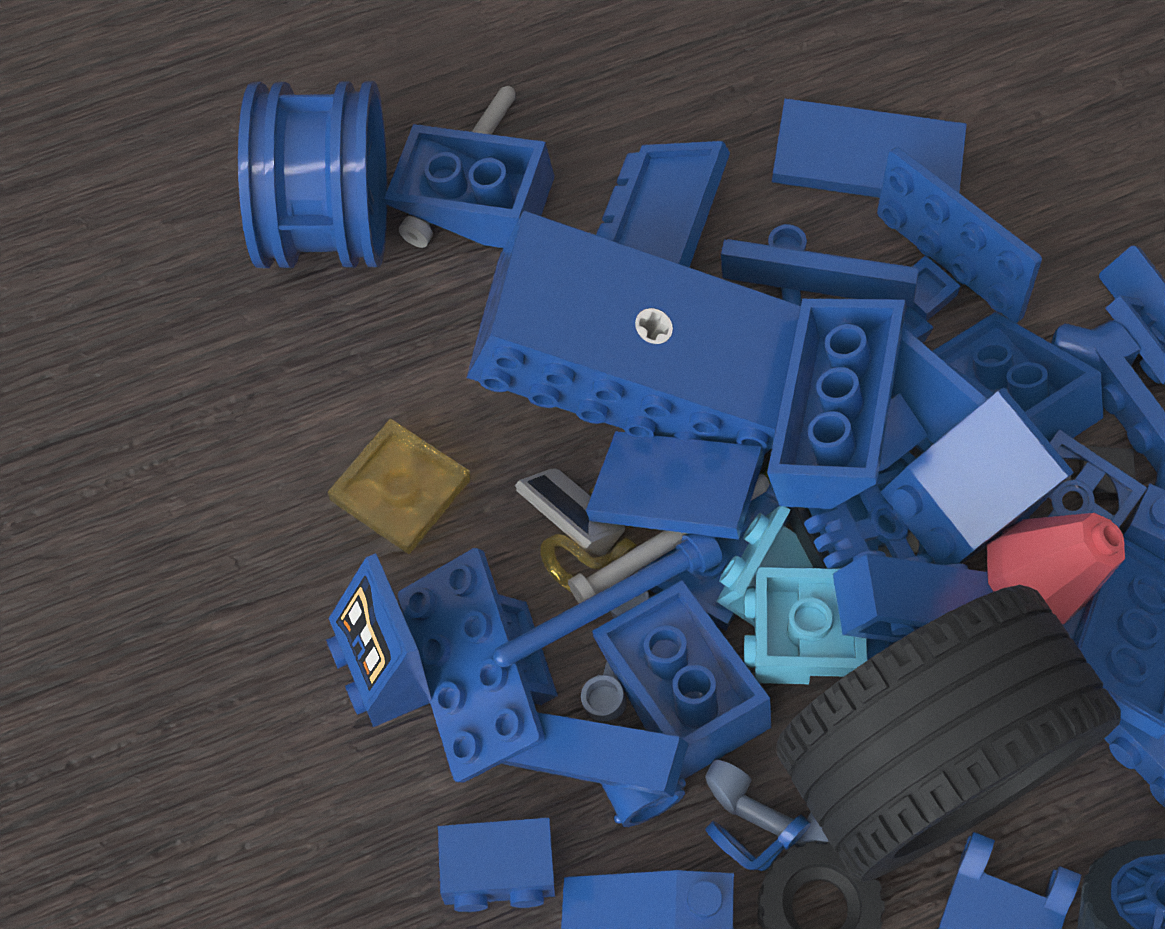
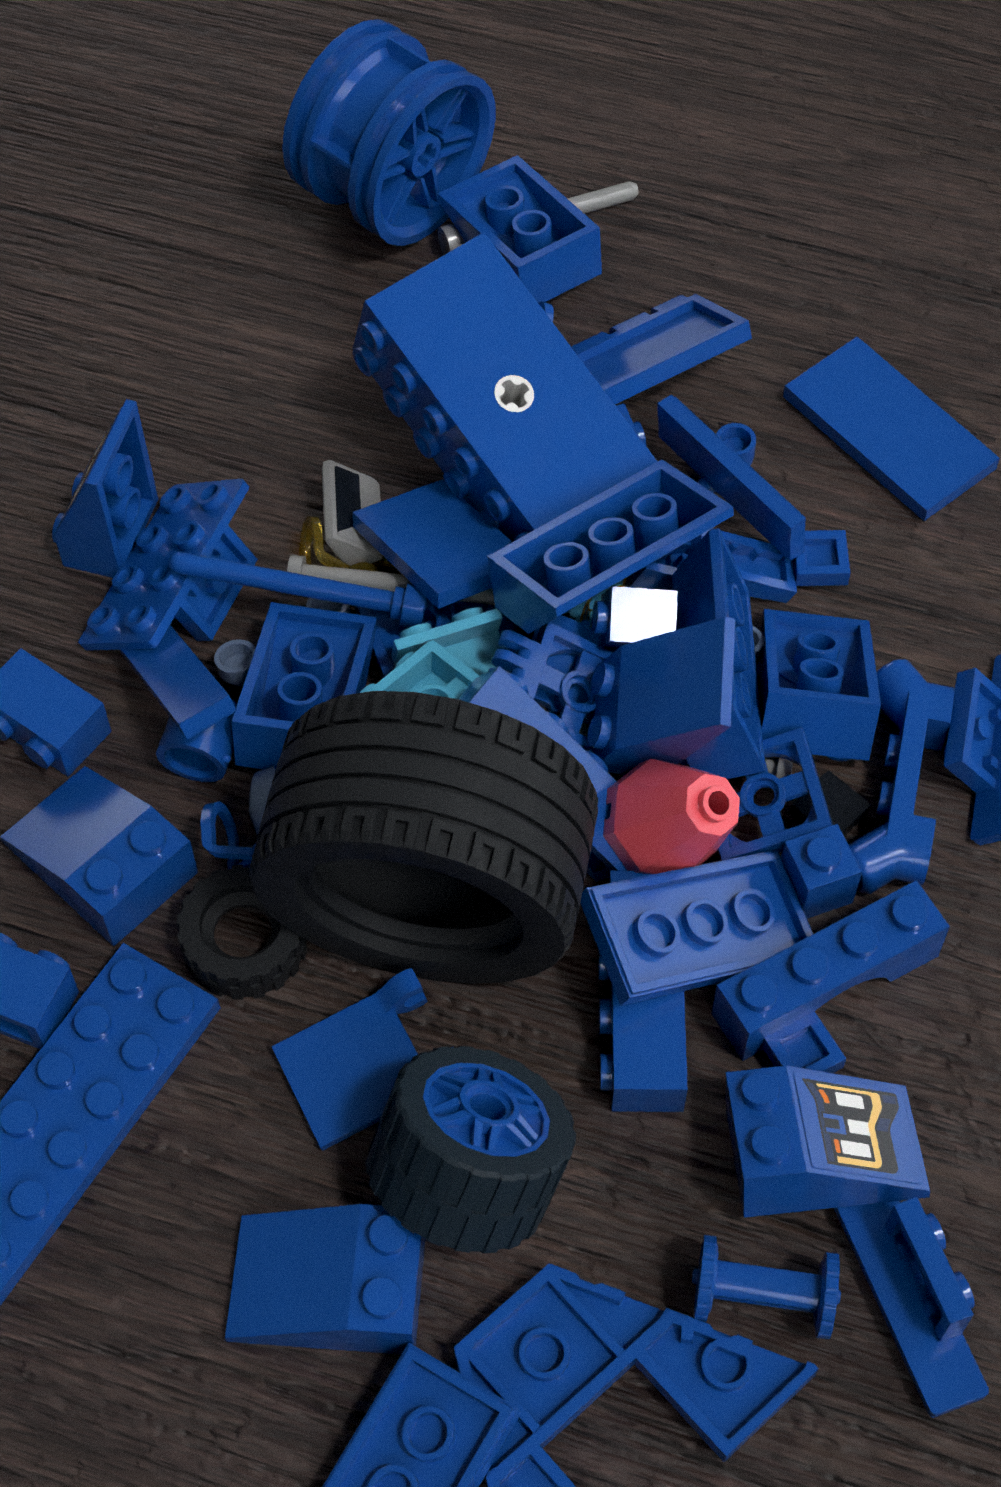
camera: 40 degrees right, 5 degrees down
clear yellow plate [327,418,471,554] -> none
blue bracket [877,147,1042,323] -> none

